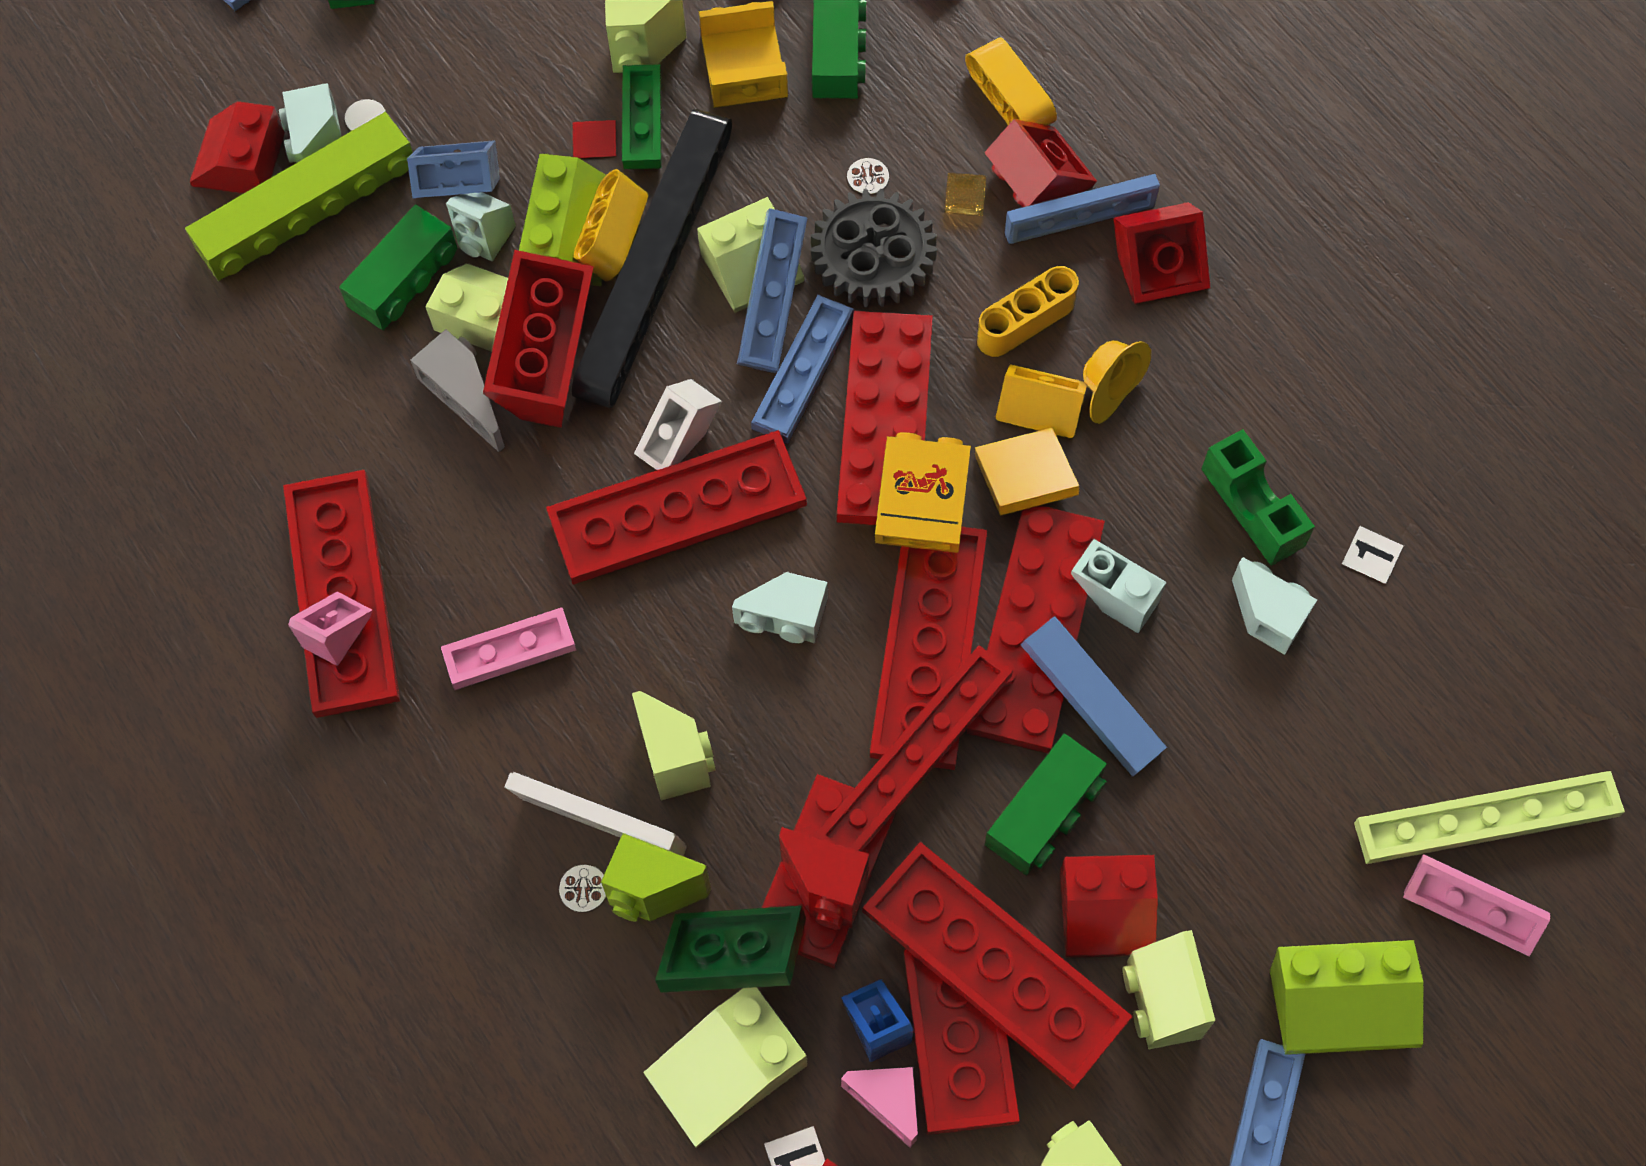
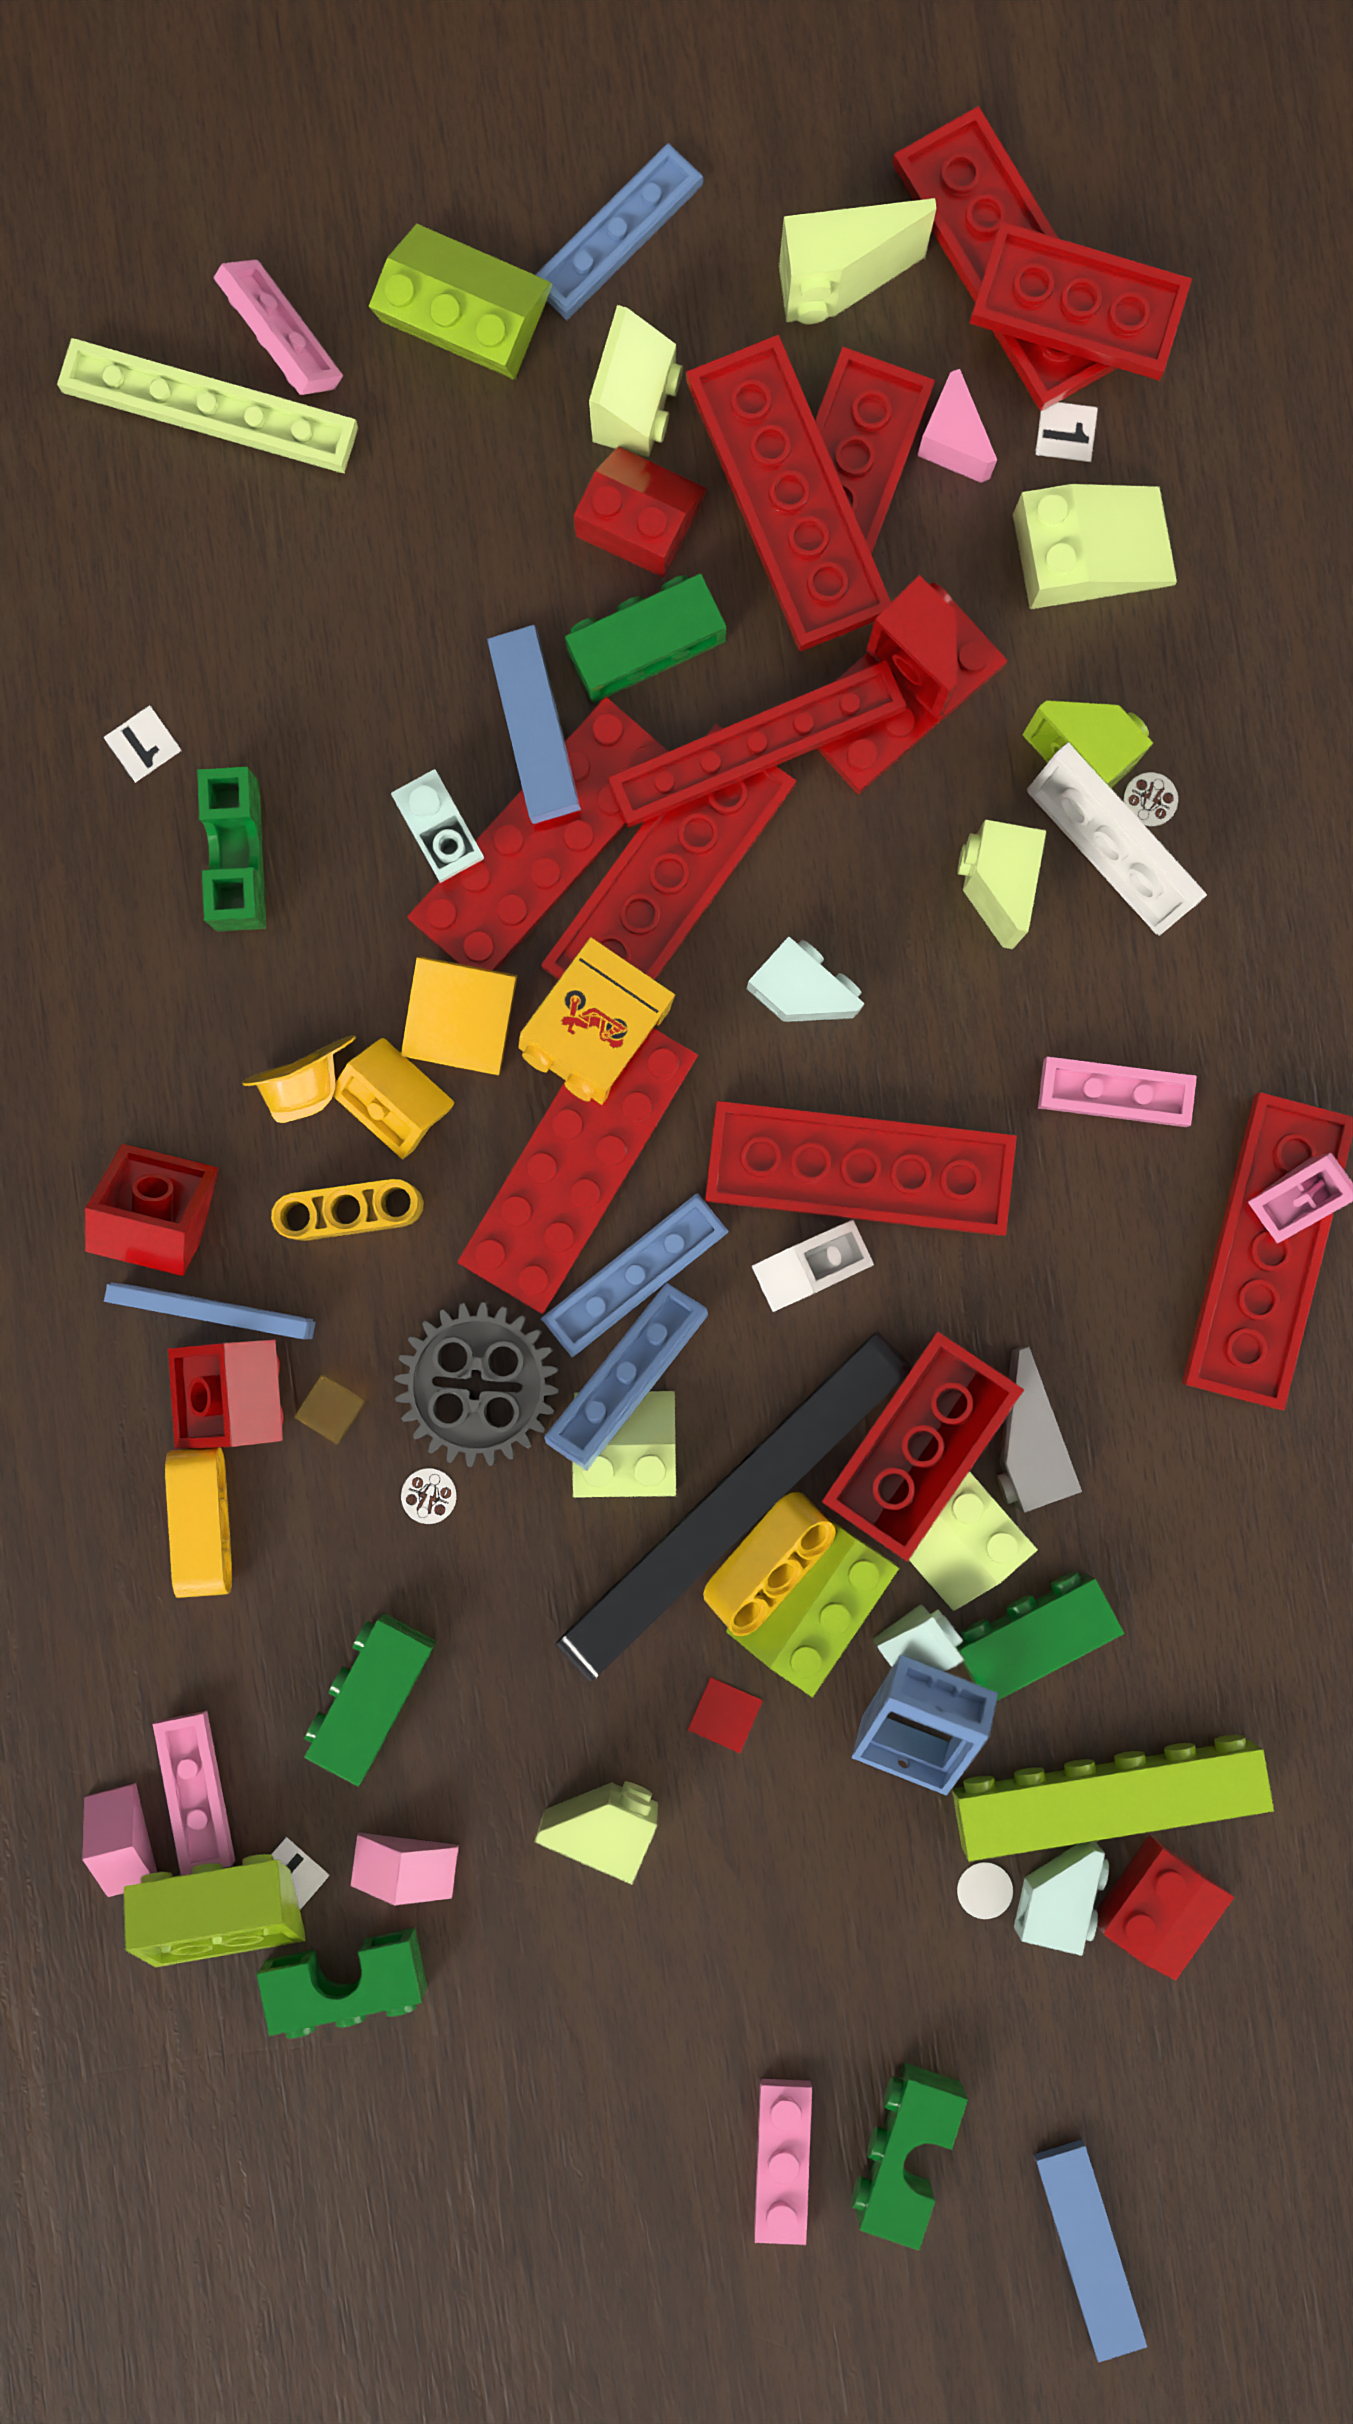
camera: 155 degrees left, 20 degrees up
green plate [622,64,662,169] -> none
dark green plate [655,905,806,993] -> none
yellow panel [699,1,788,108] -> none
blue slope [841,979,913,1062] -> none
light aqua slope [1232,557,1317,655] -> none

